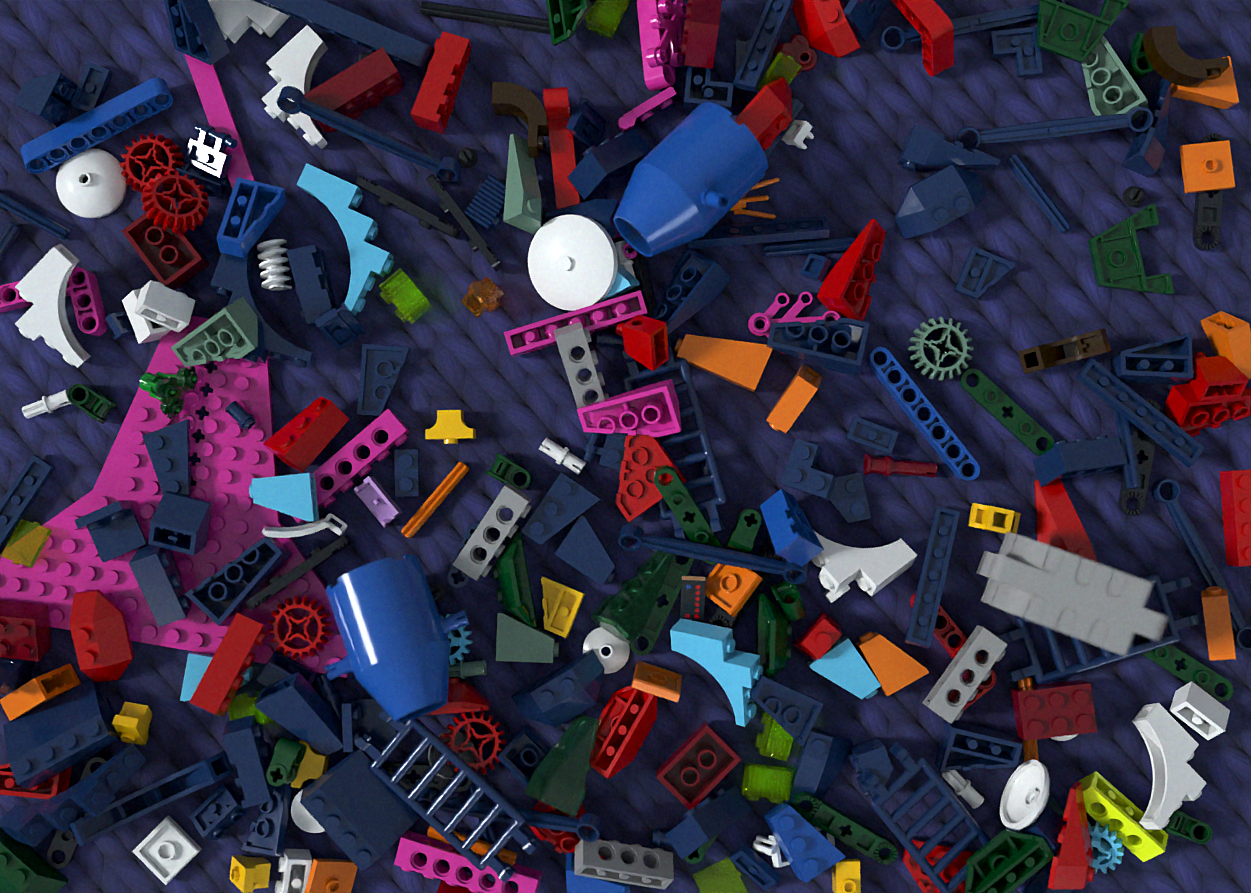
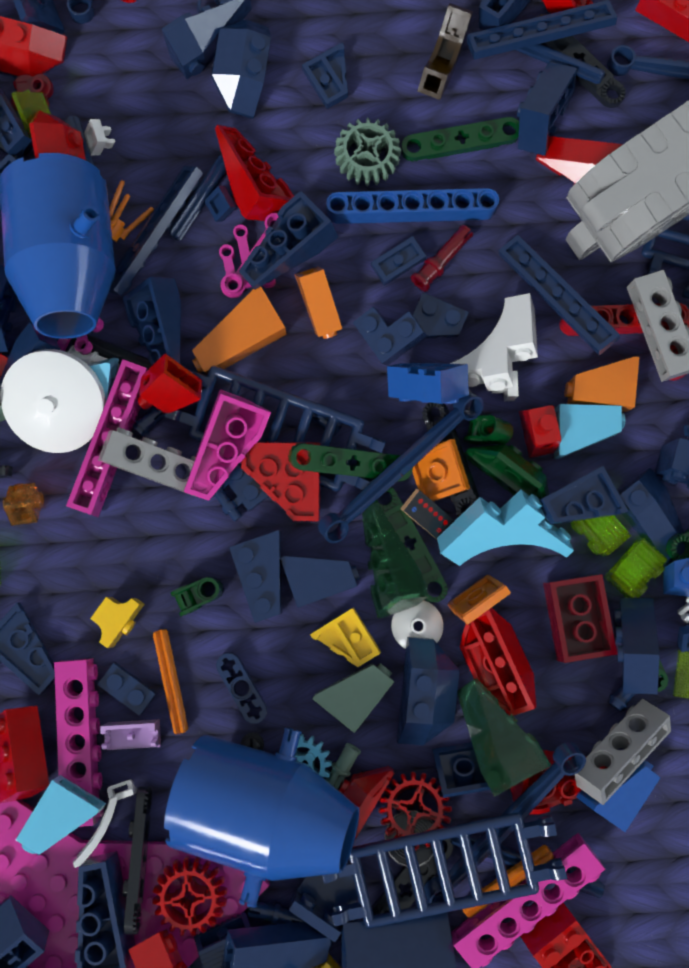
camera: 60 degrees left, 5 degrees down
light grey brick [453,483,532,581] -> none
dark green wedge [493,532,538,627] -> none
white pin [539,437,586,475] -> none
dark green piece [726,508,761,554] -> none
yellow brick [967,503,1021,534] -> none

